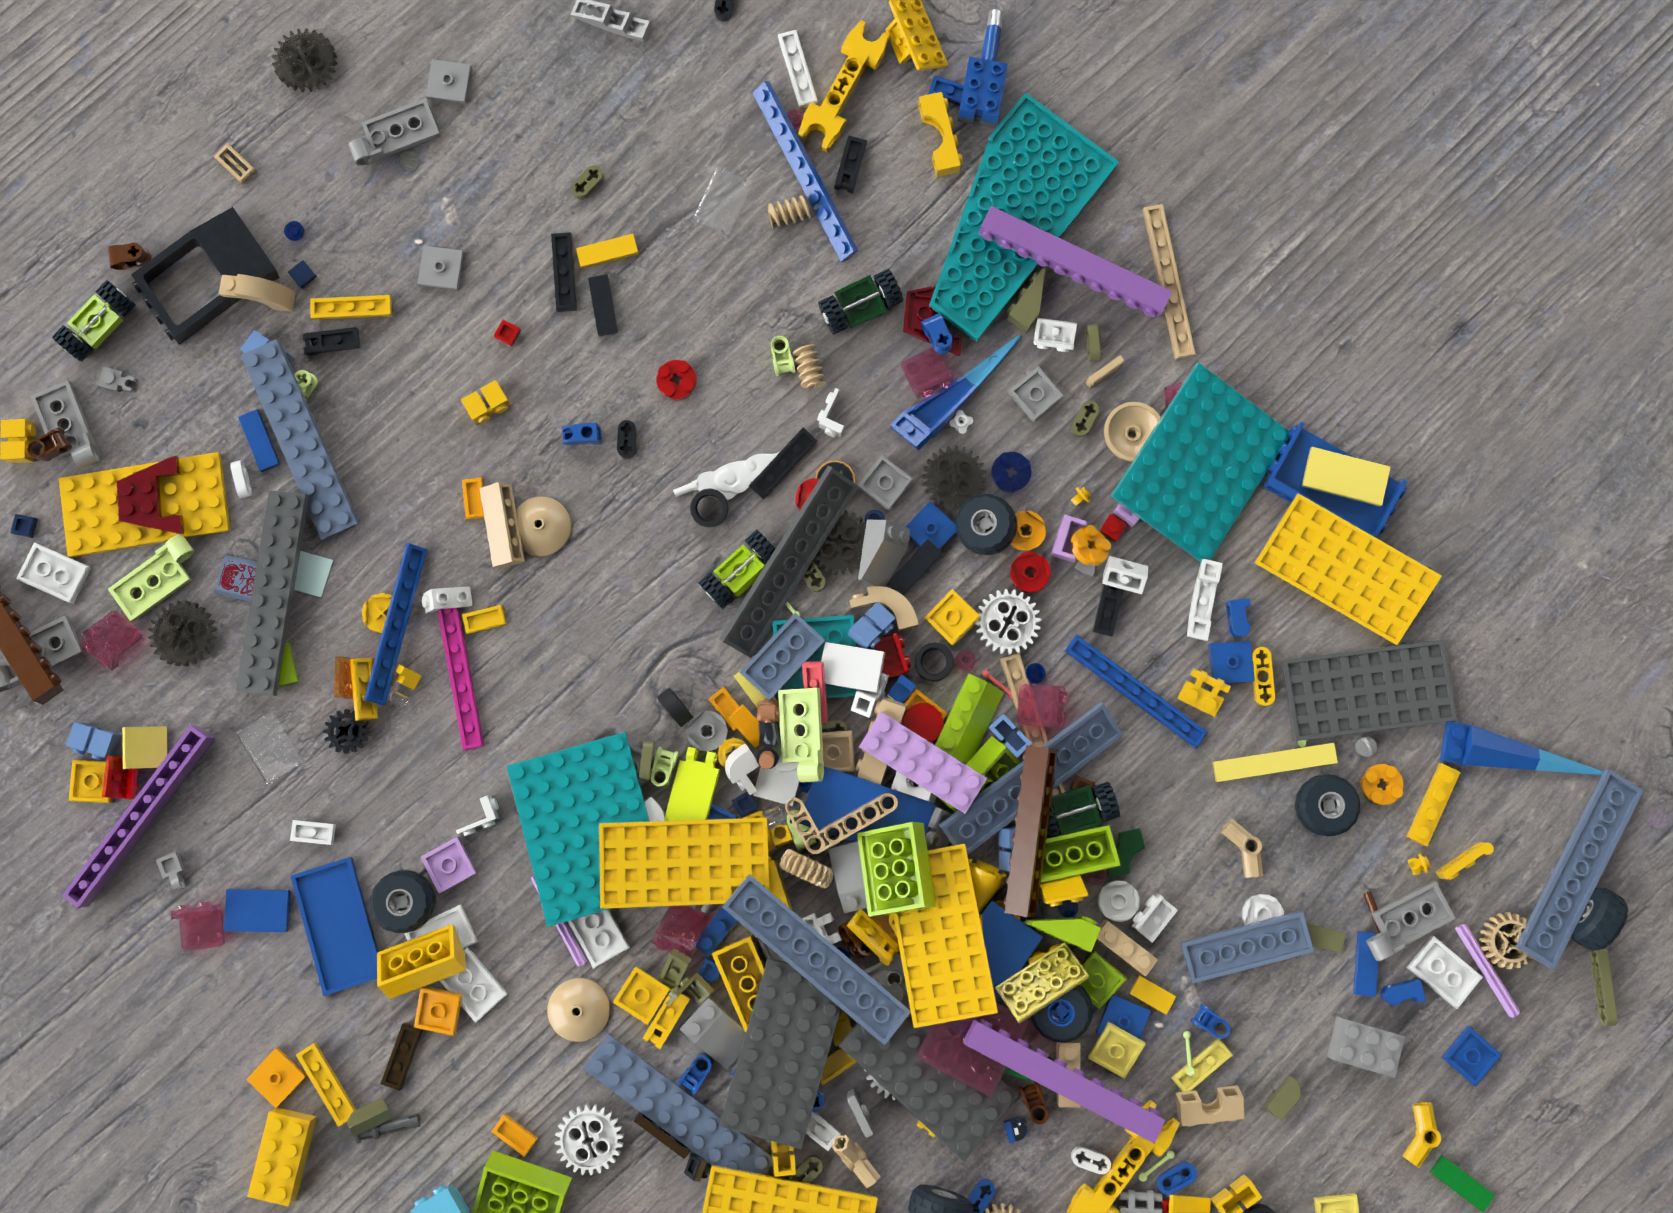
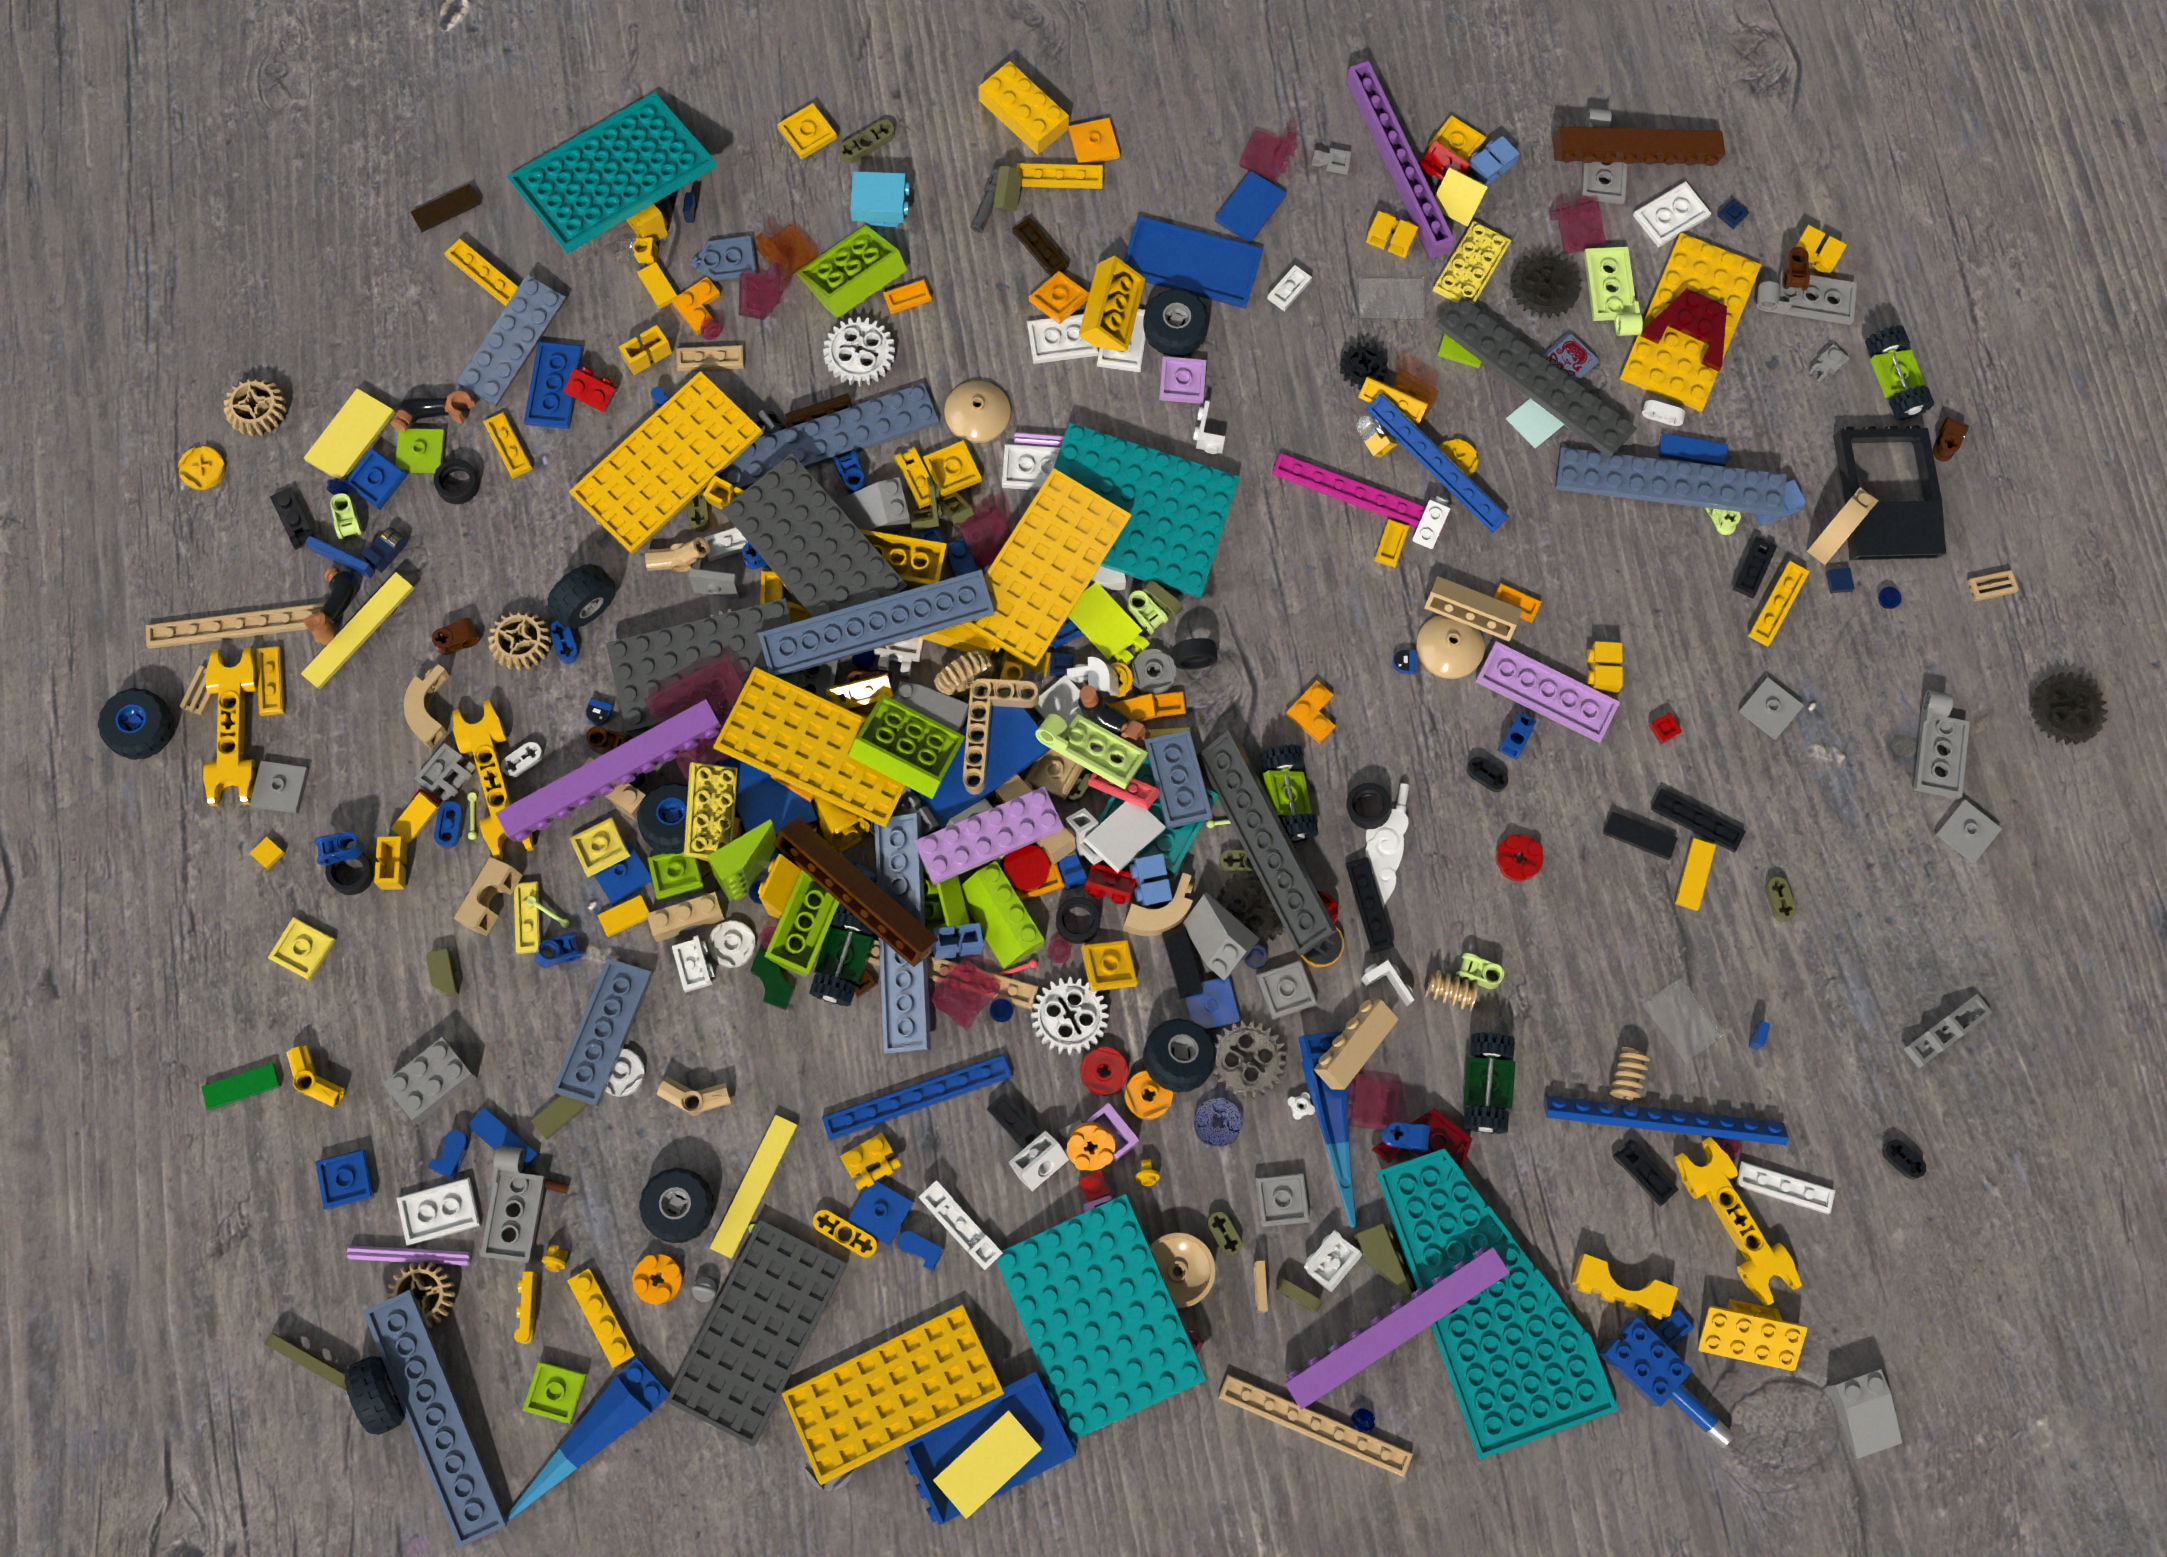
camera: 120 degrees right, 10 degrees down
none -> lime plate [522,1361,587,1424]
none -> light orange plate [1286,680,1336,744]
none -> tan brick [1313,999,1399,1090]
none -> clear blue plate [1350,1408,1375,1433]
none -> yellow piece [1366,211,1418,259]
none -> tile [1392,649,1416,674]
none -> light yellow tile [1433,221,1512,305]
none -> lavender plate [1475,641,1620,743]
none -> blue tile [1749,1021,1770,1050]

